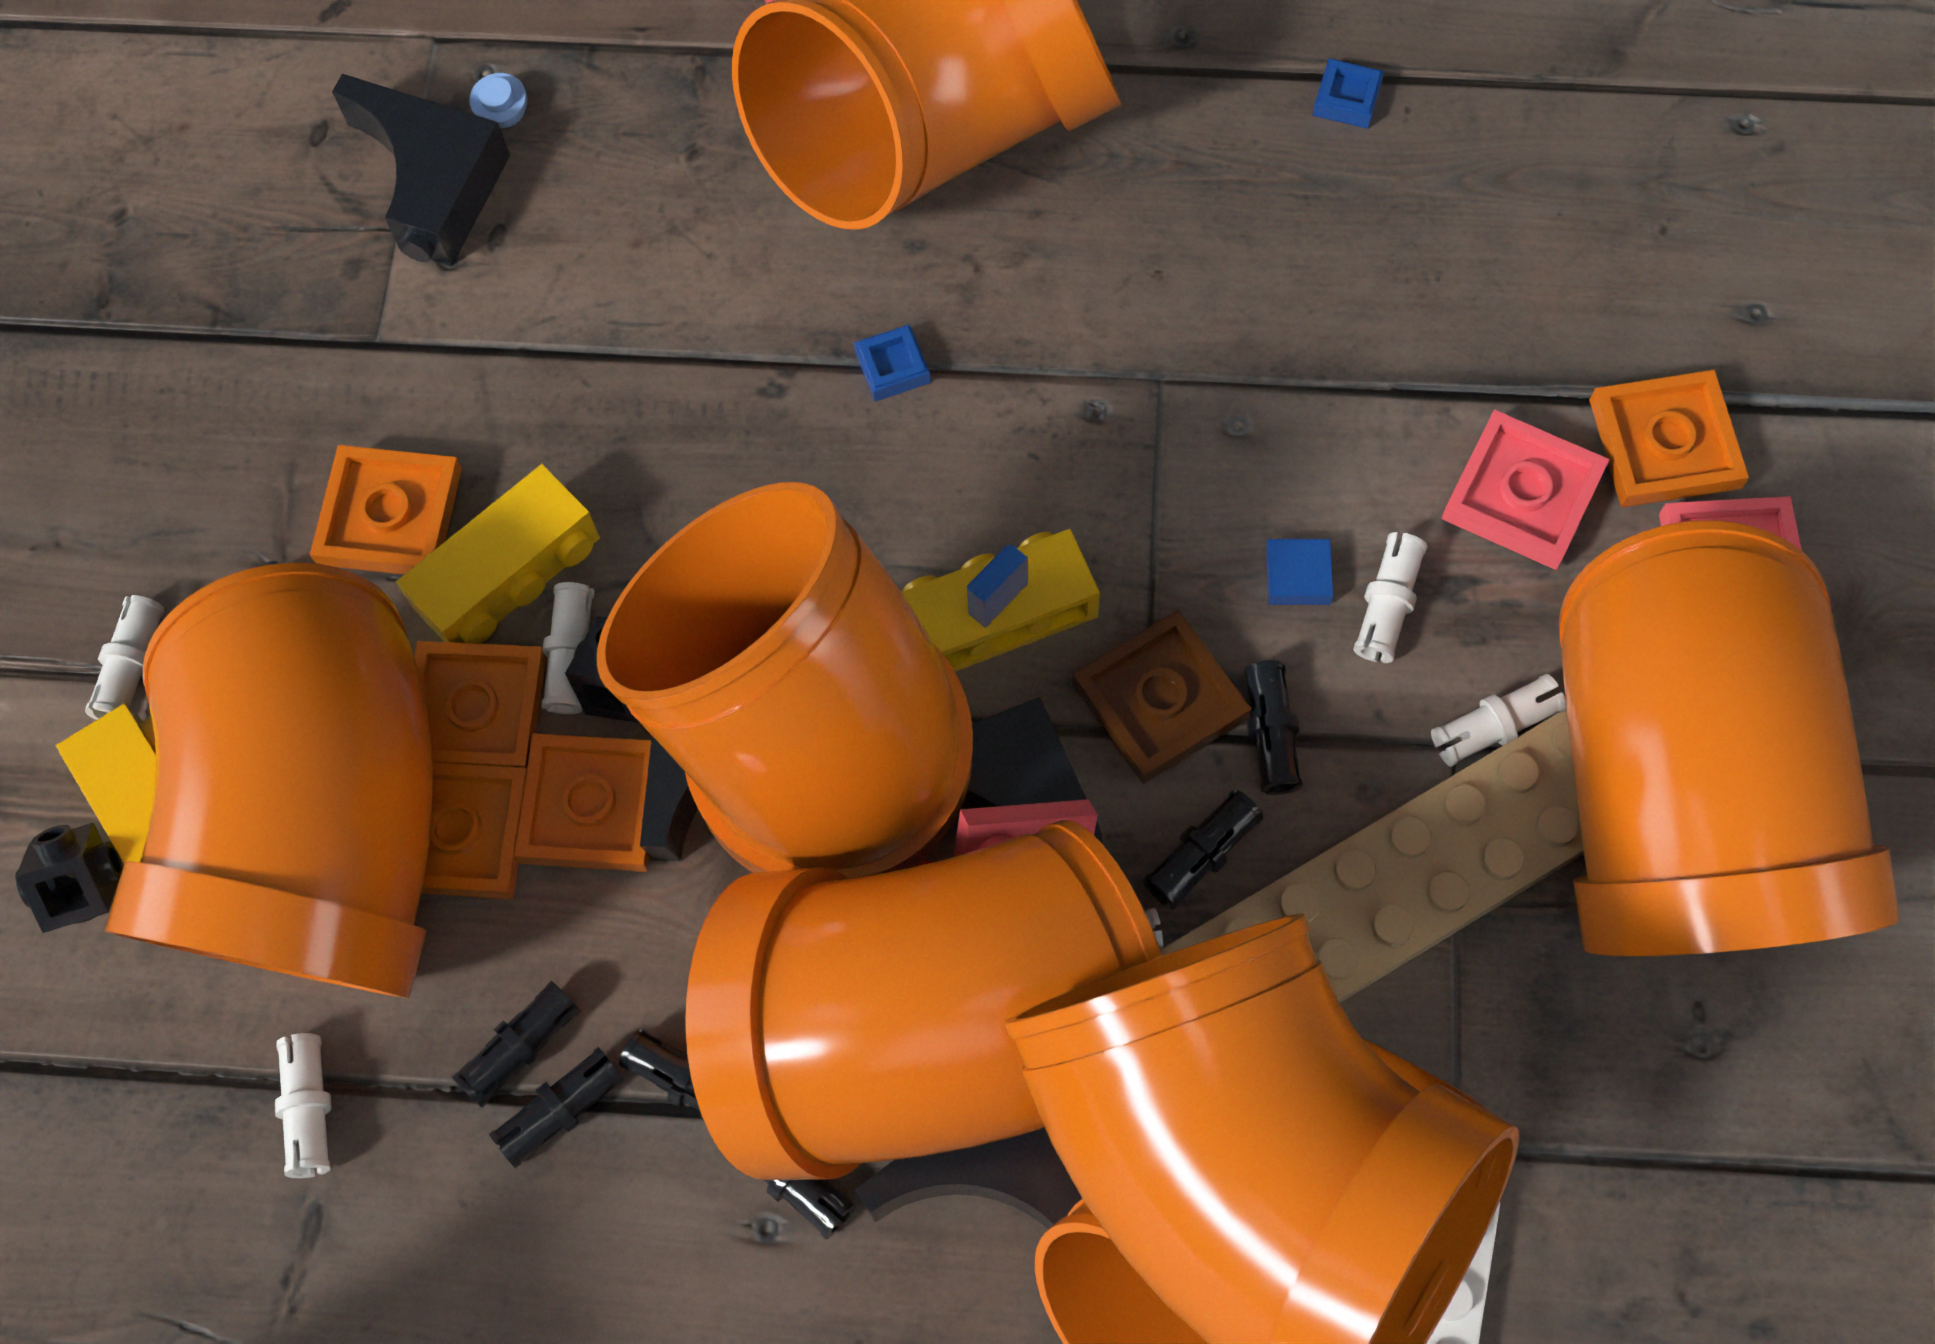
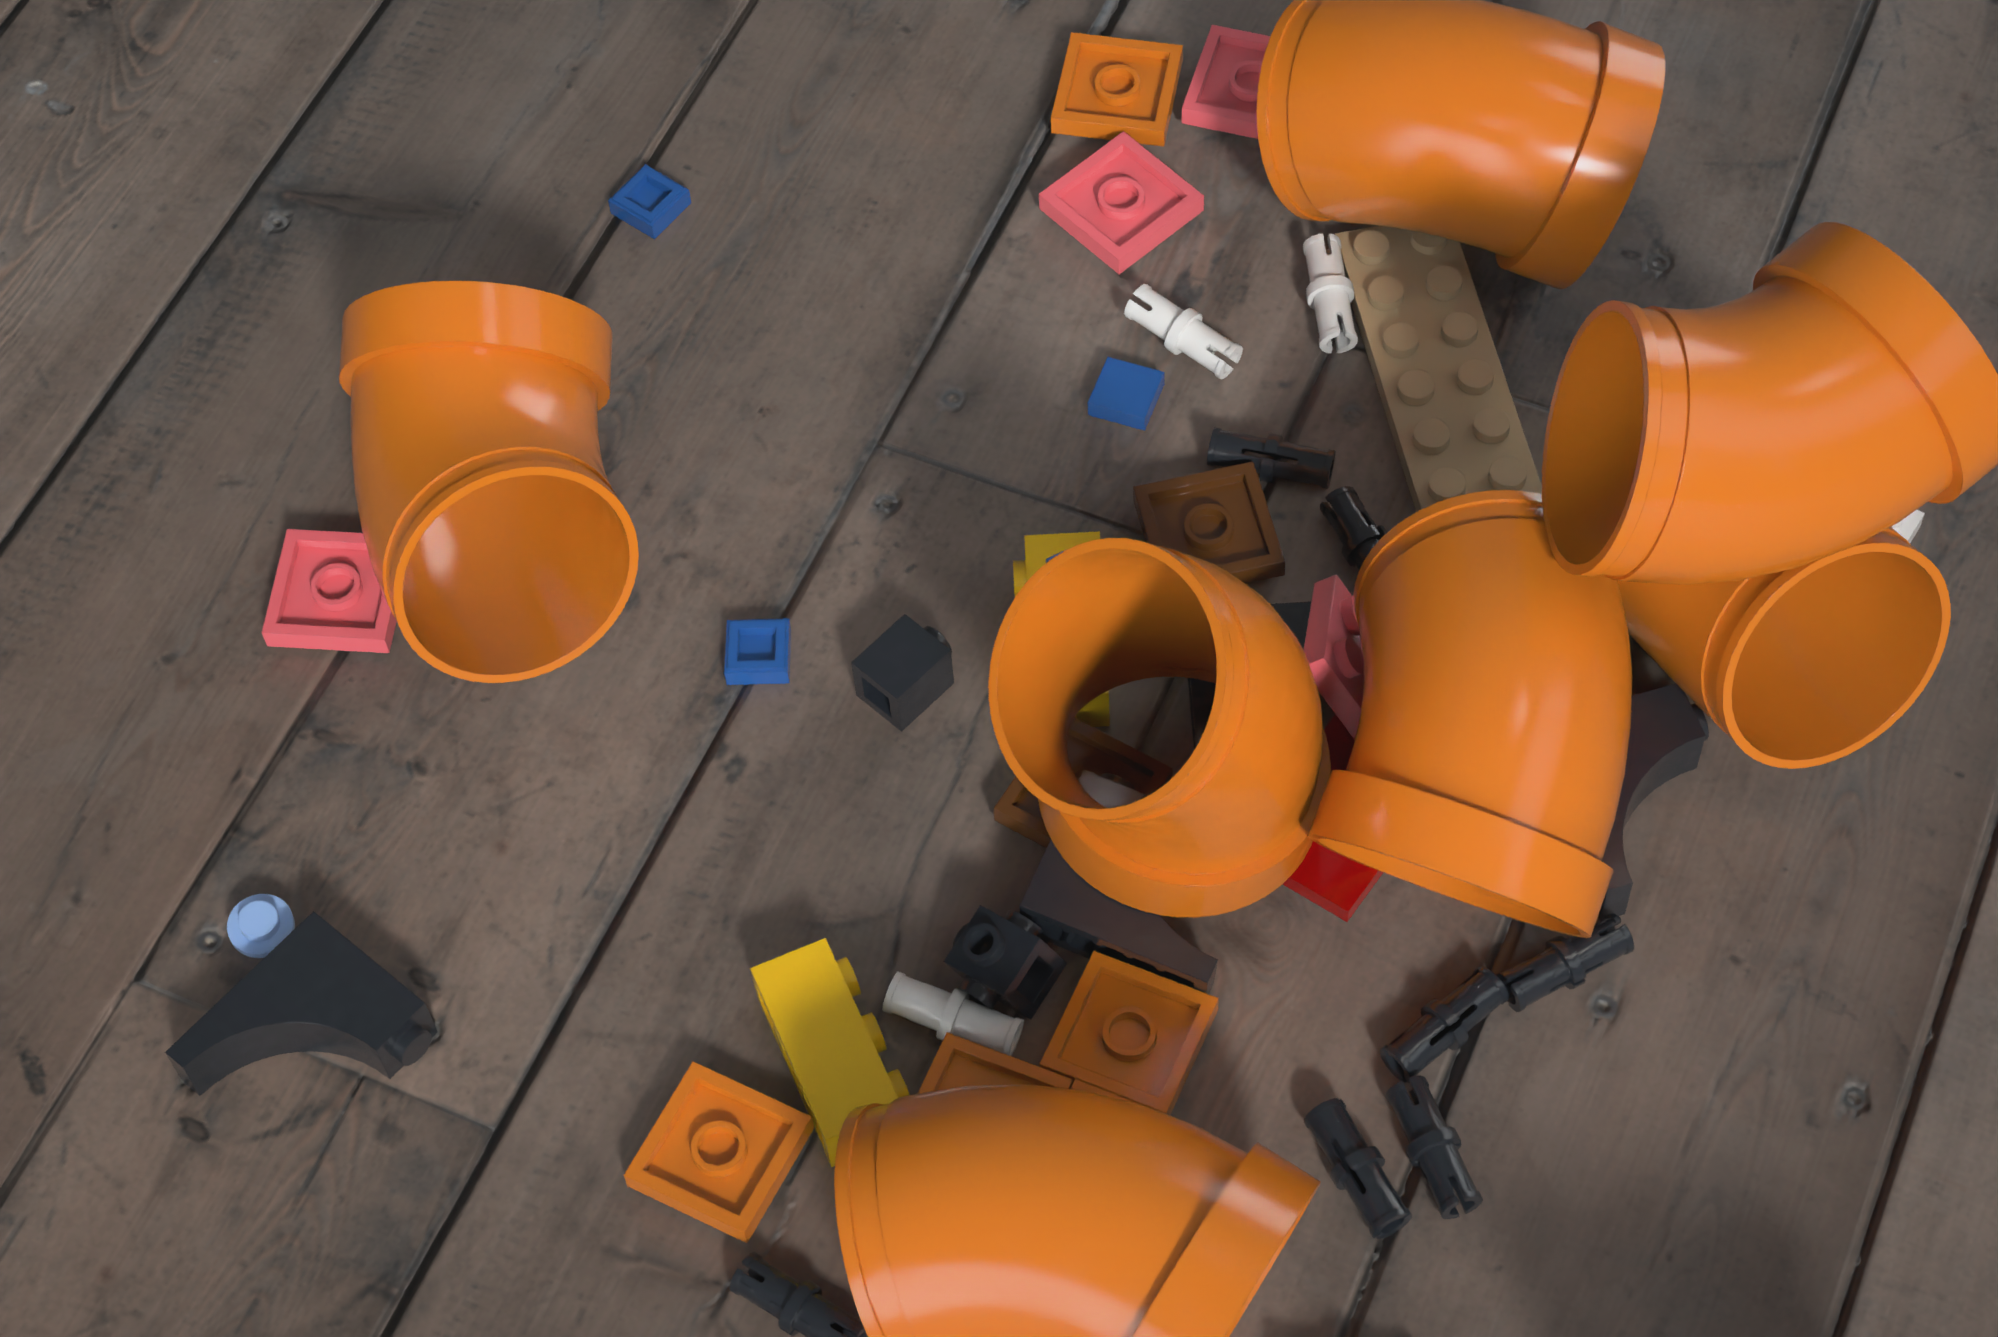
camera: 70 degrees left, 10 degrees down
none -> black brick [851,614,954,732]

